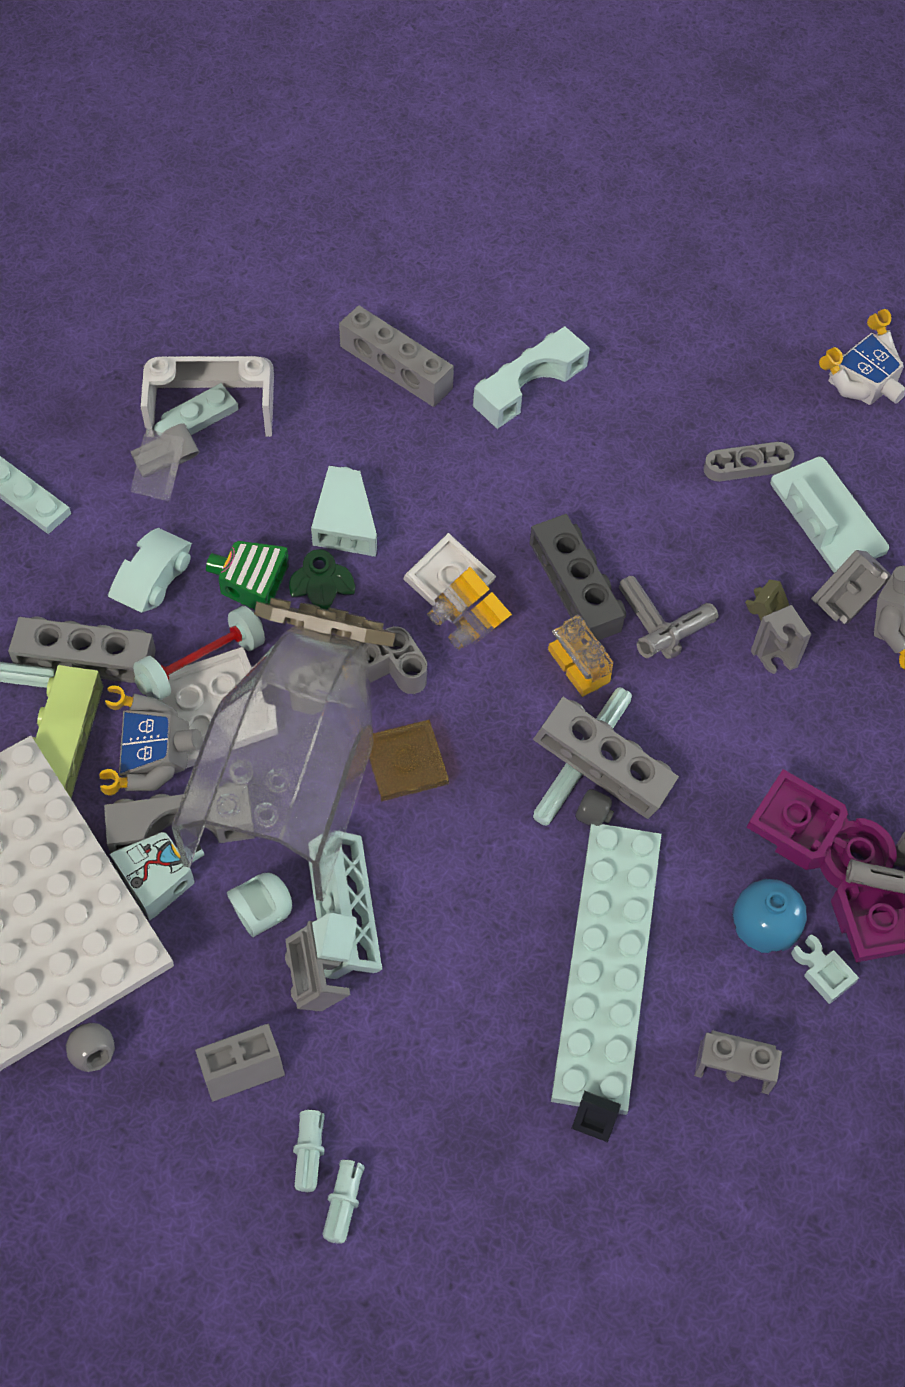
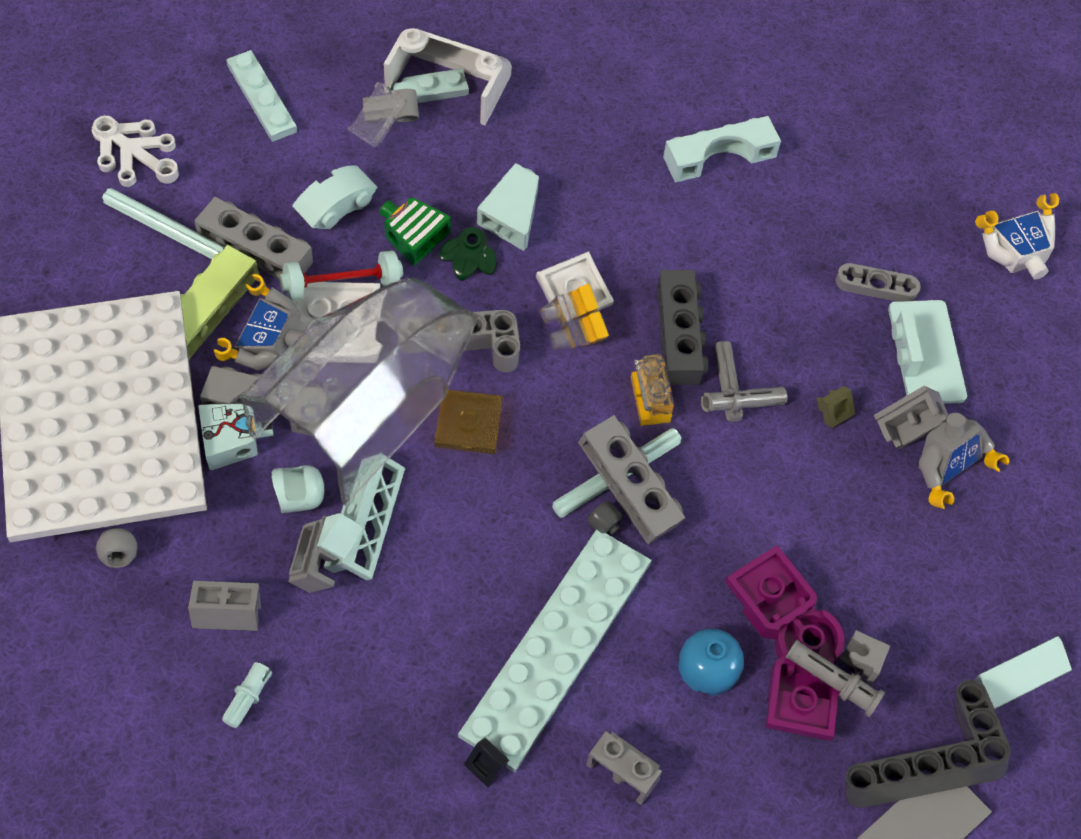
camera: 20 degrees right, 0 degrees up
dark tan plate [254,598,396,647] -> none
light aqua axle [323,1160,365,1244] -> none
light grey brick [339,305,454,407] -> none
light grey hinge [751,605,811,674] -> none
light aqua plate [791,935,859,1004] -> none

